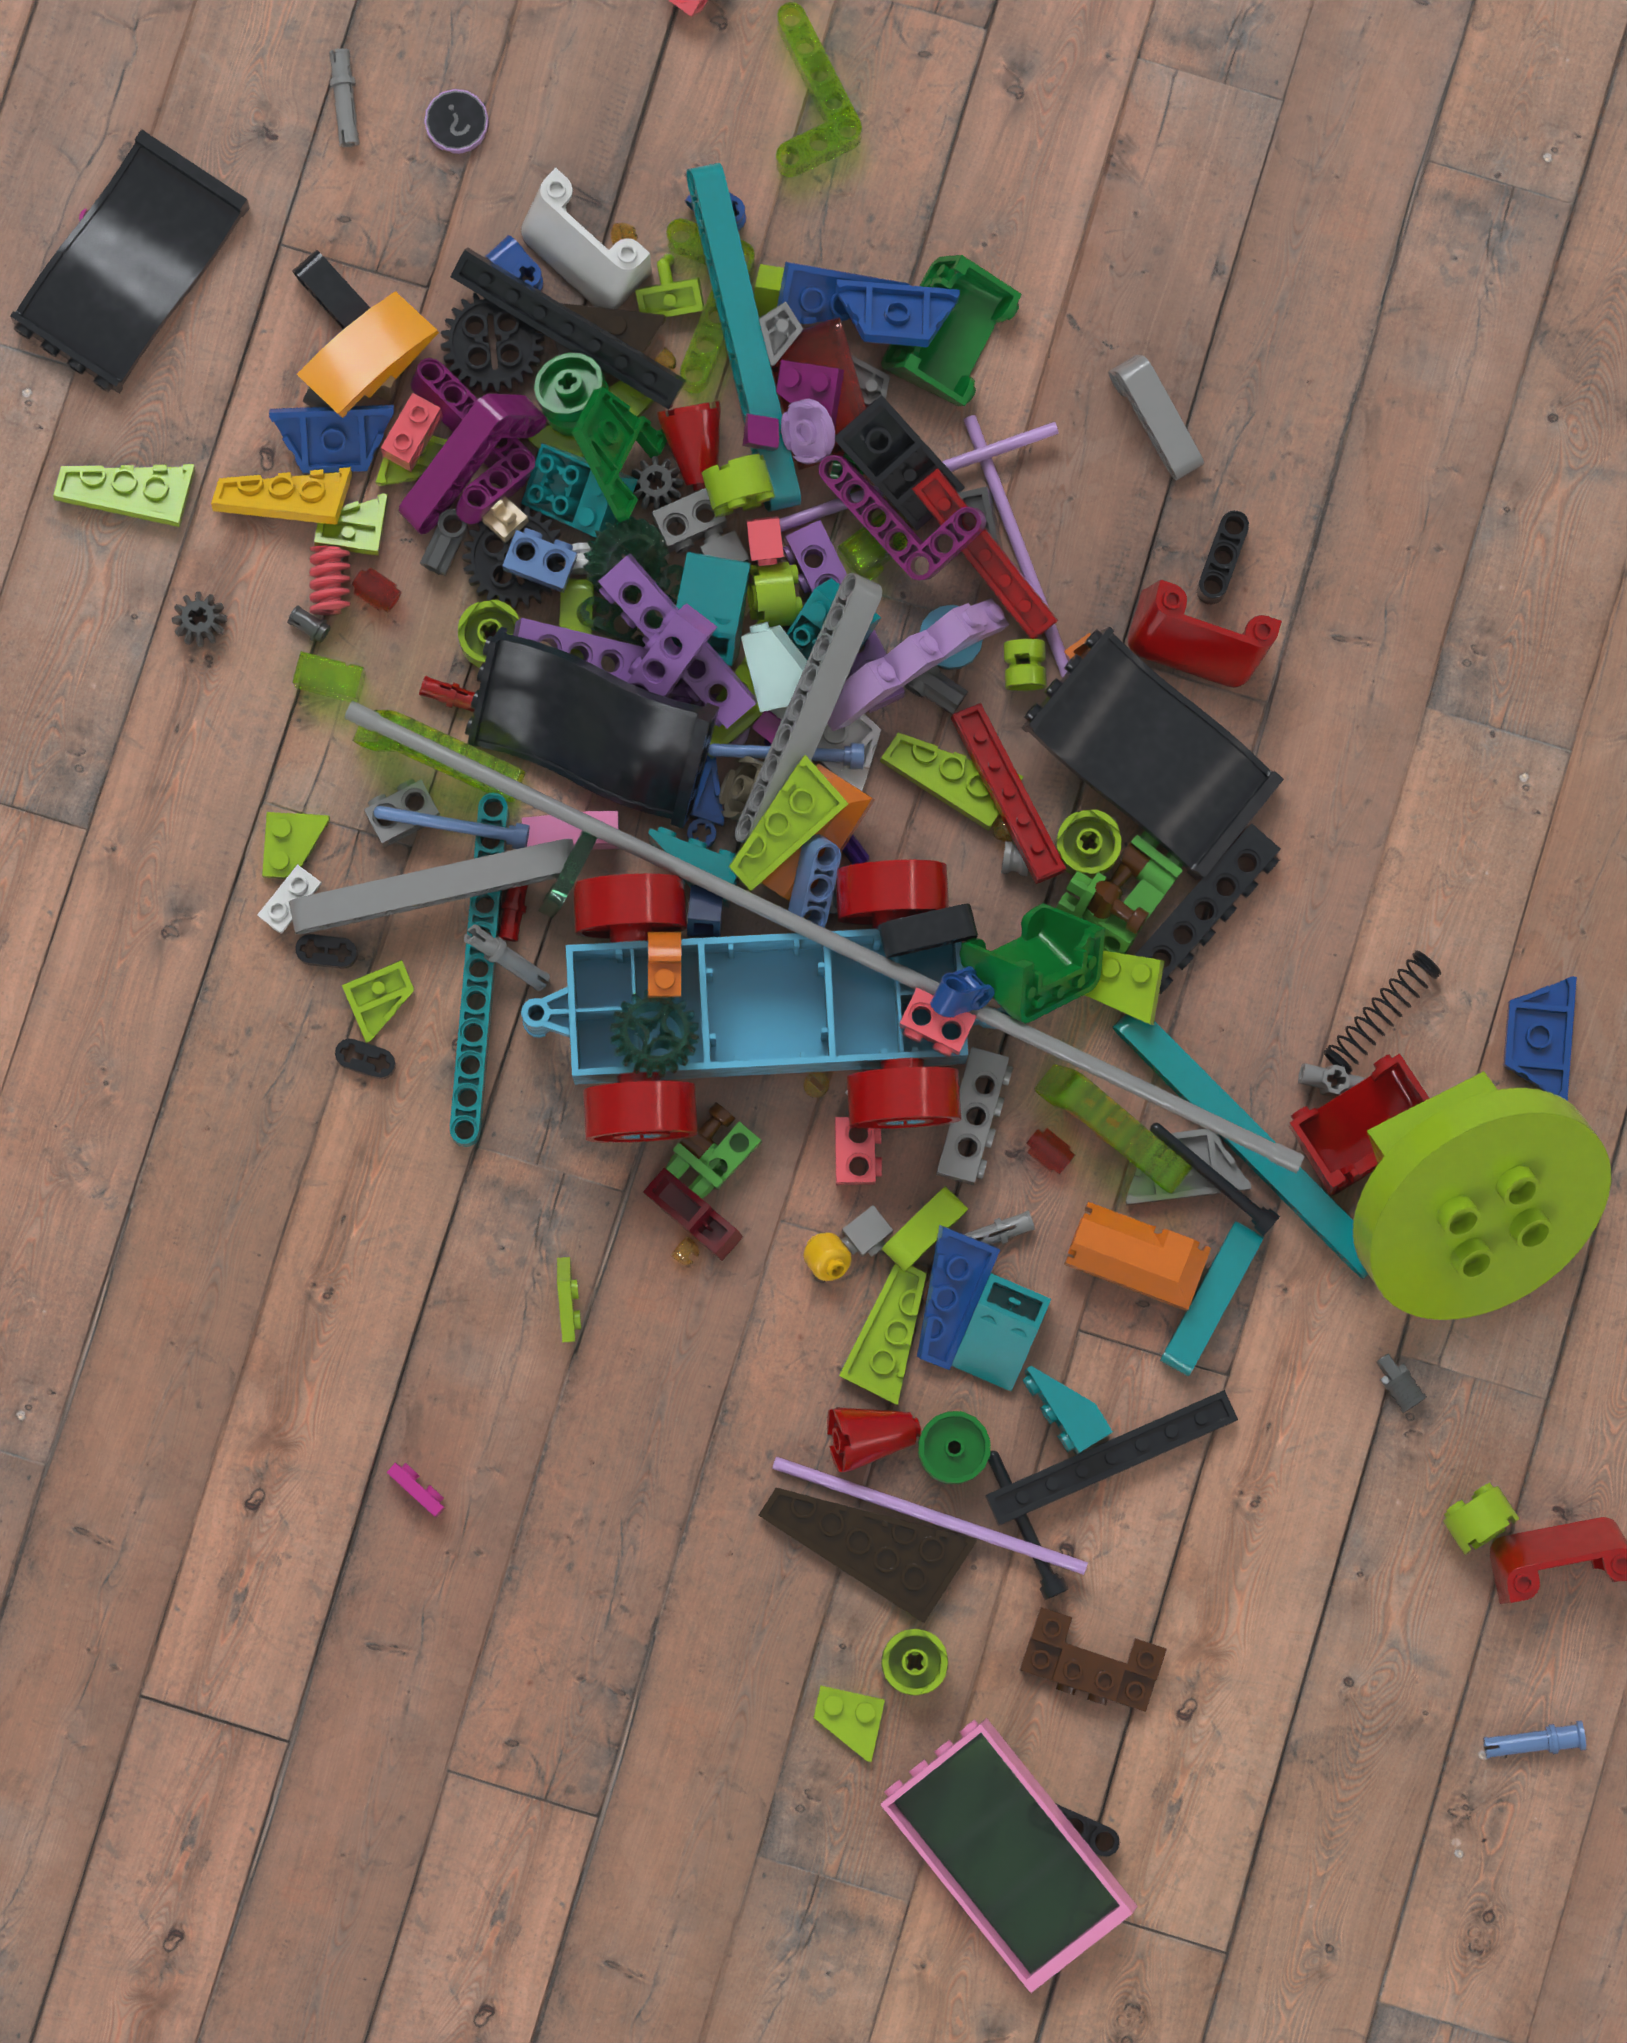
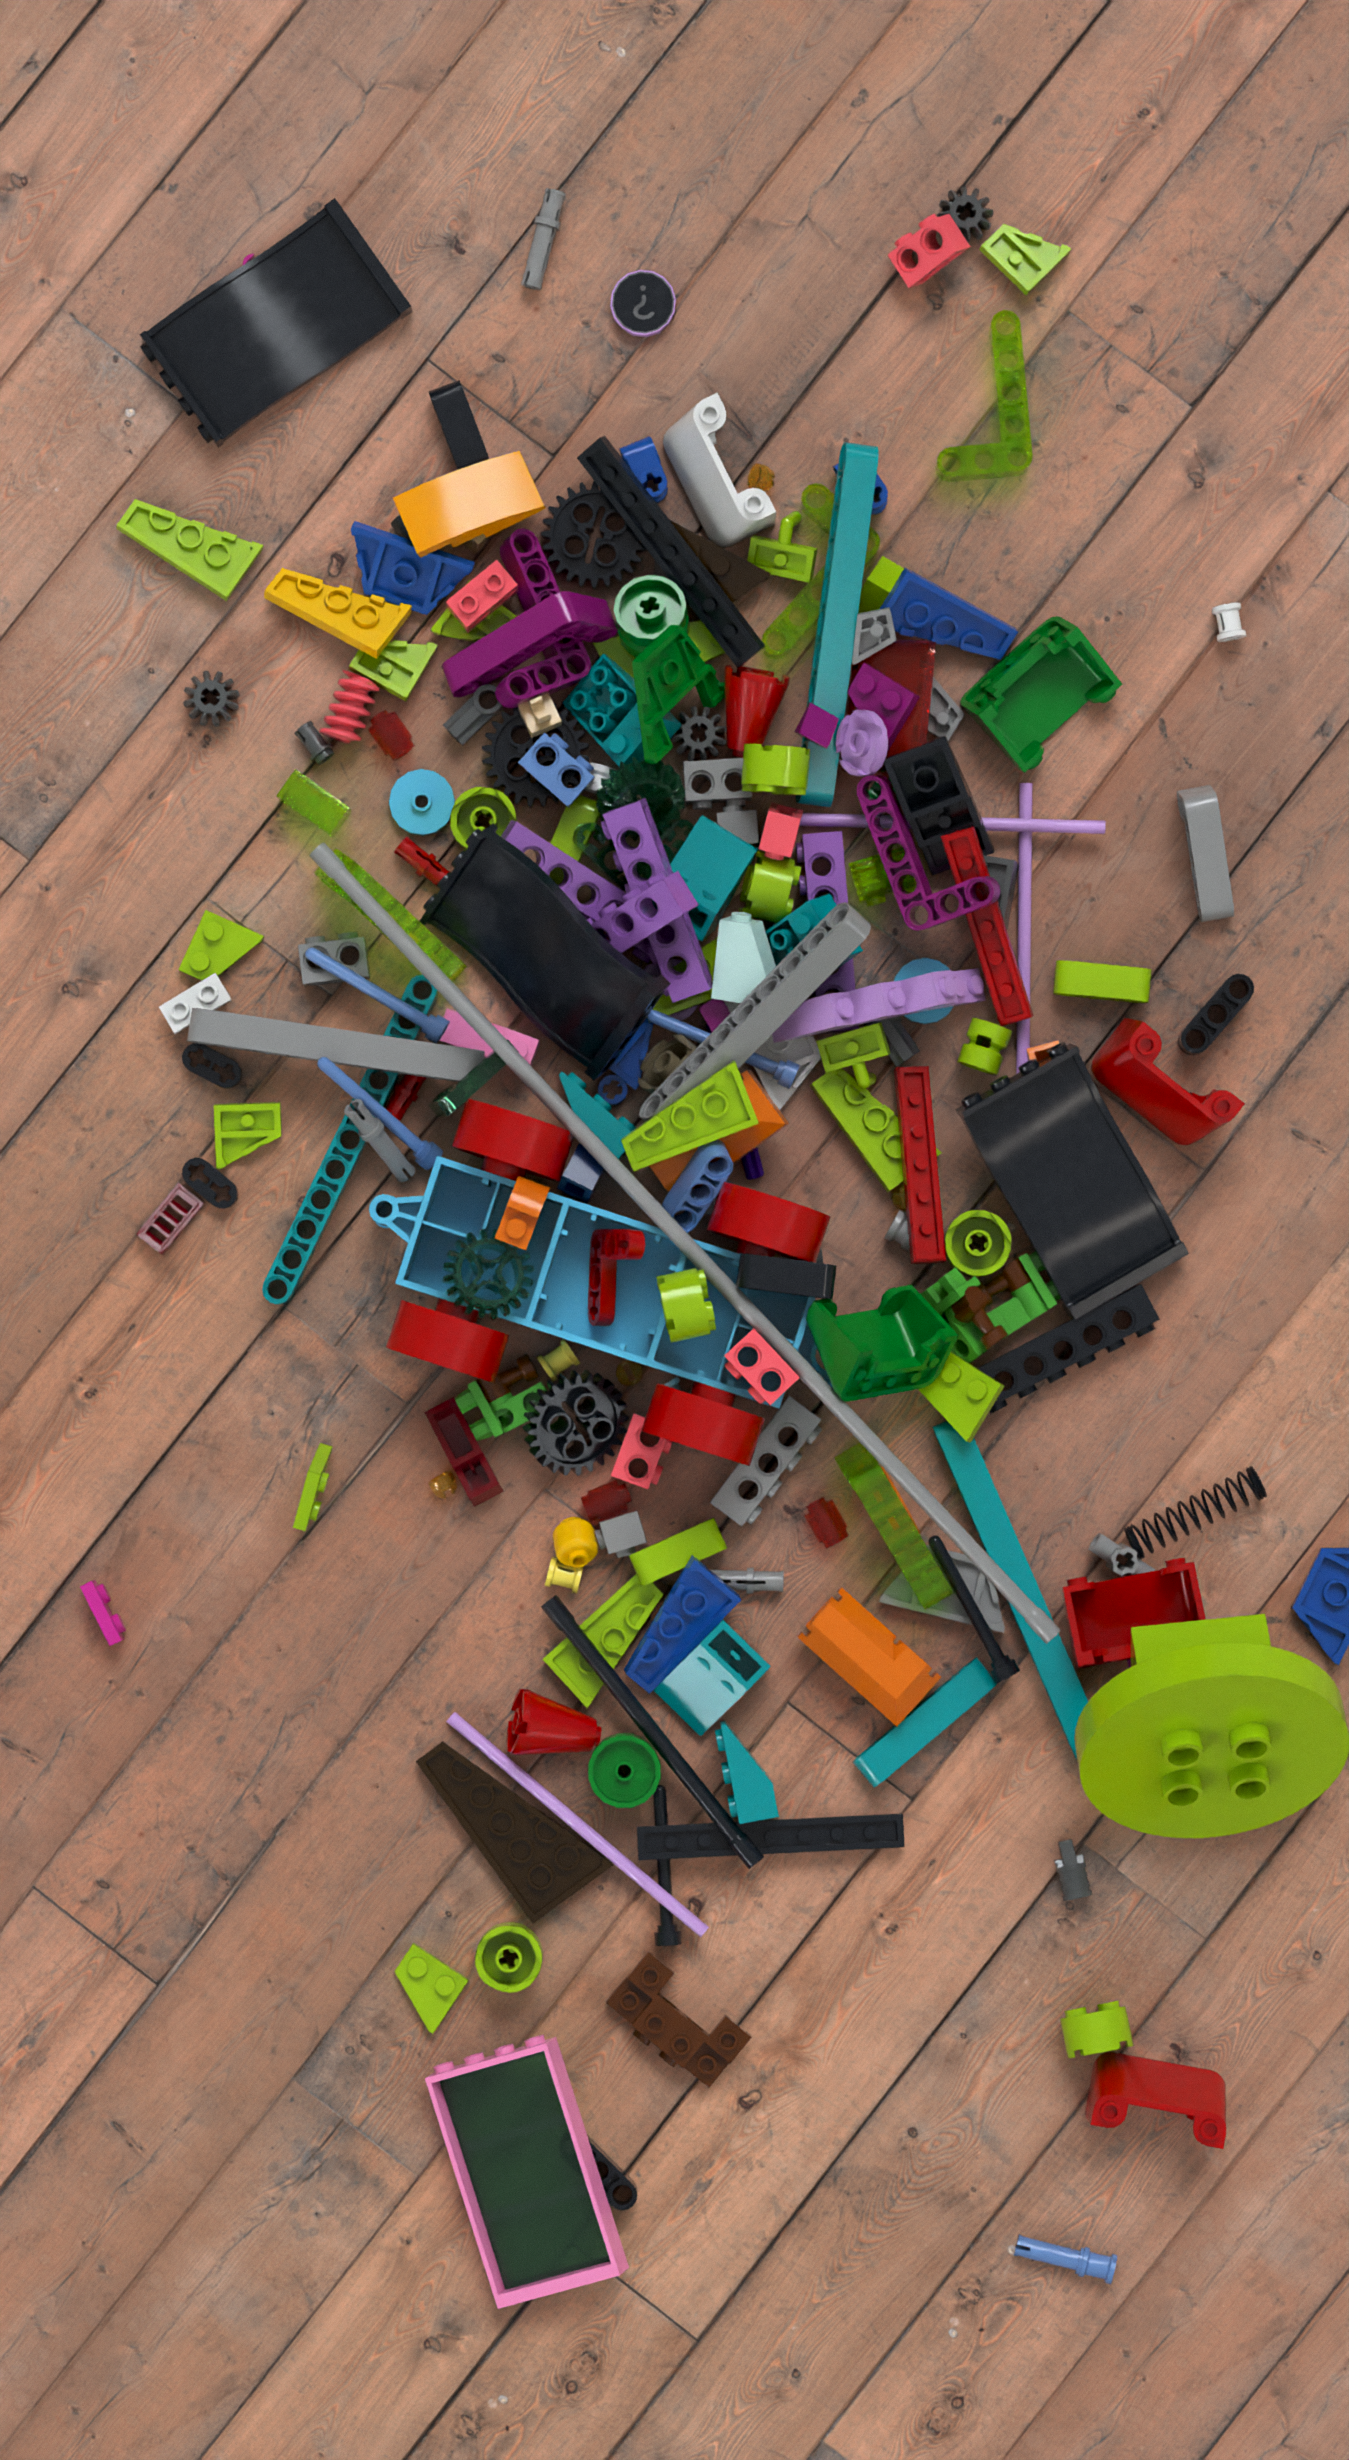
camera: 25 degrees right, 5 degrees up
clear yellow hinge [654,347,677,370] -> none
blue wing [835,279,960,347] -> none
blue piece [930,966,995,1018] -> none
none -> slope [136,1183,205,1255]
none -> medium blue piece [317,1057,443,1170]
none -> medium azure plate [389,769,455,836]
none -> black gear [523,1370,629,1476]
none -> light yellow bush [536,1339,580,1382]
none -> black piece [541,1595,764,1869]
none -> light yellow bush [545,1557,584,1594]
none -> clear red brick [581,1480,632,1522]
none -> red beam [588,1229,645,1326]
none -> lime brick [656,1268,716,1343]
none -> lime plate [816,1022,891,1089]
none -> lime beam [1053,960,1152,1003]
none -> white bush [1212,603,1246,642]

